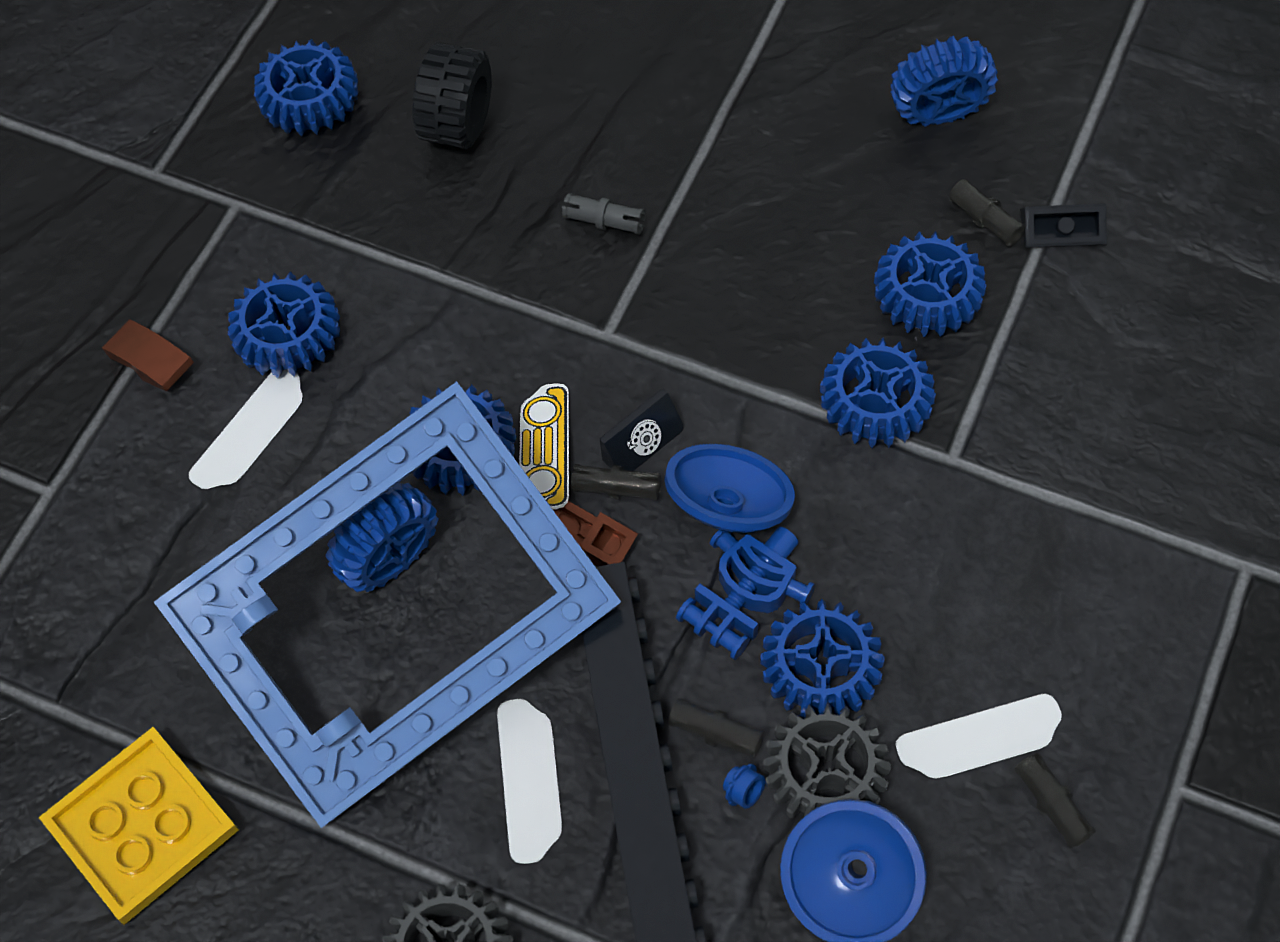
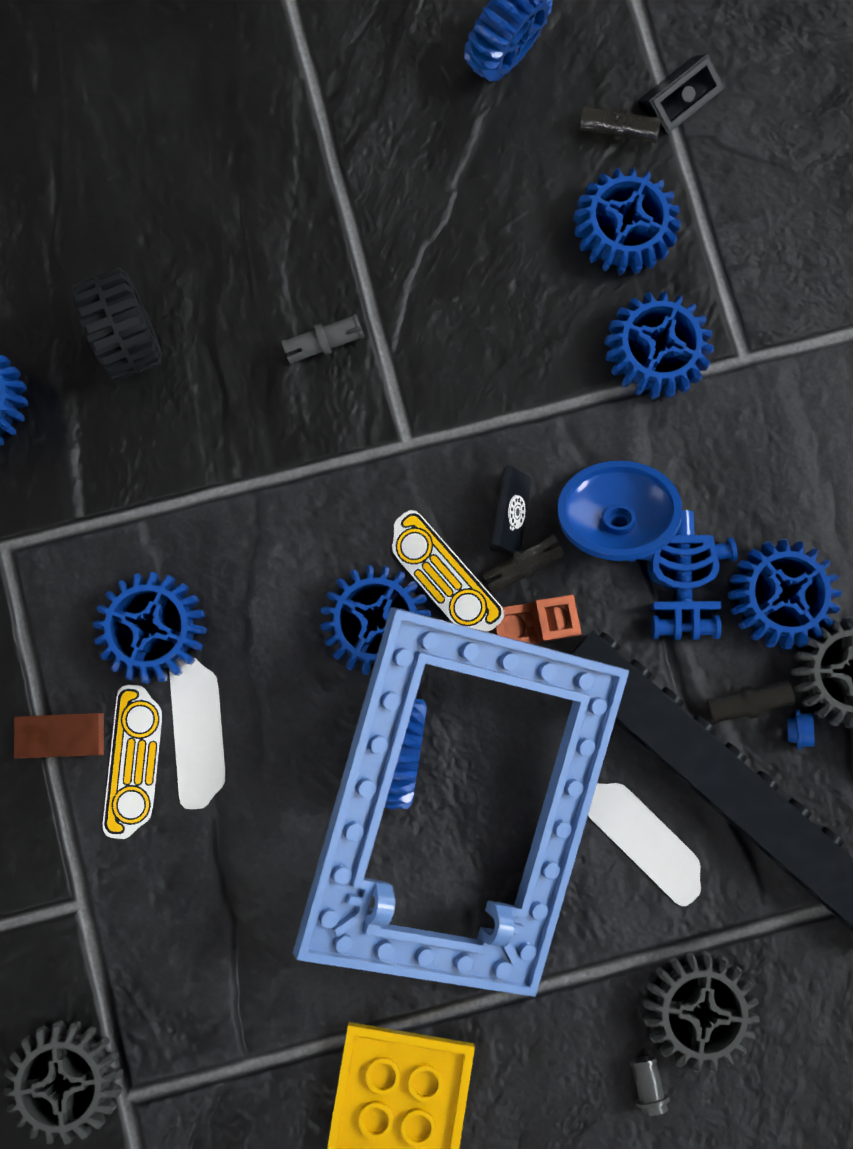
camera: 45 degrees left, 20 degrees up
none -> sticker [103,685,162,839]

